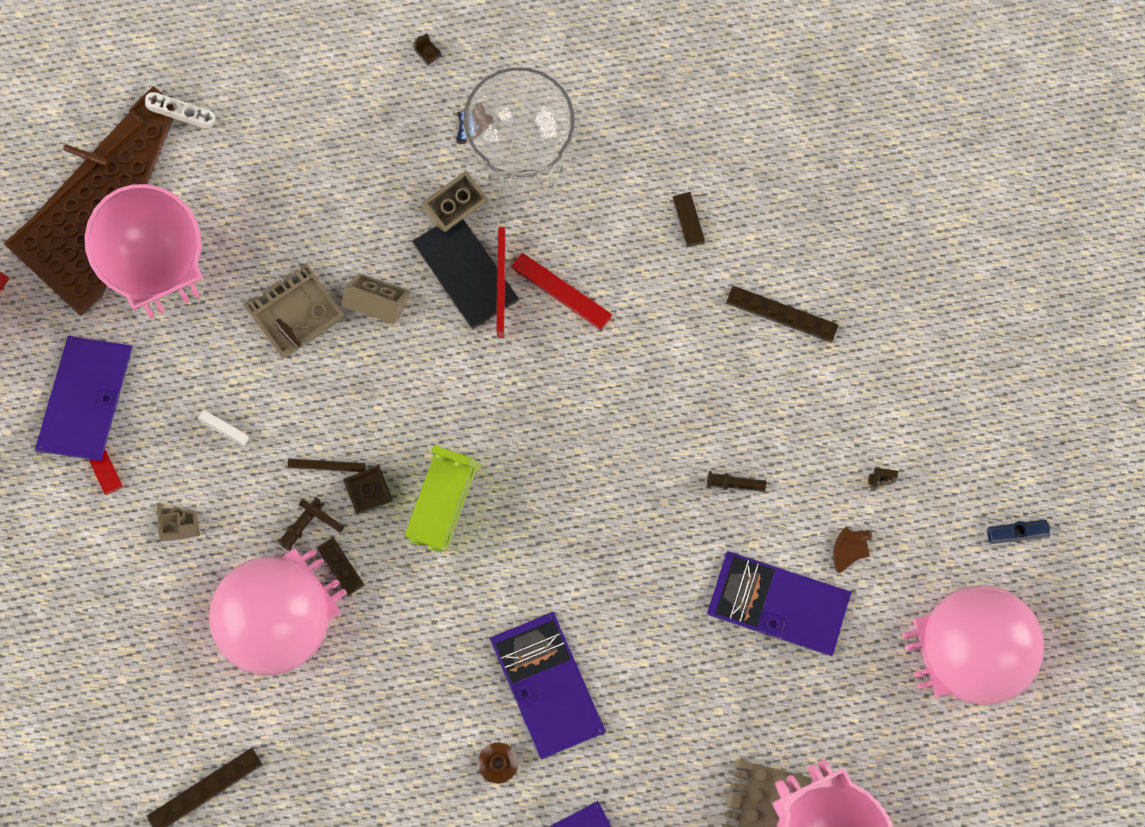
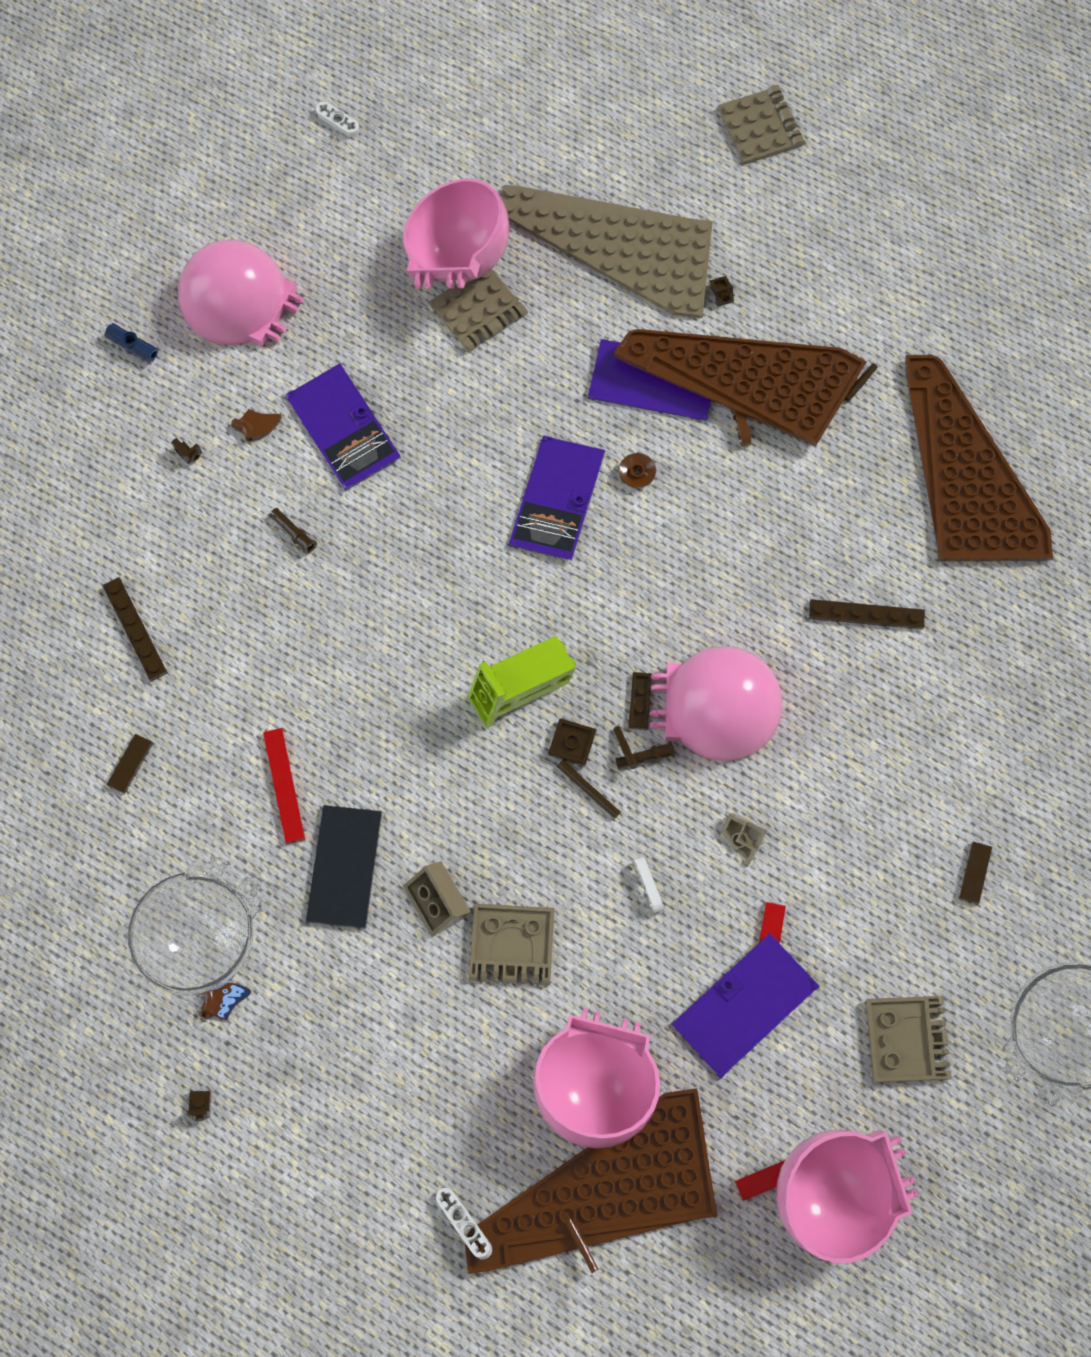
camera: 140 degrees left, 0 degrees up
dark brown animal [274,319,301,349] -> none
dark tan slope [421,171,489,232] -> none
red tile [496,227,506,338] -> none

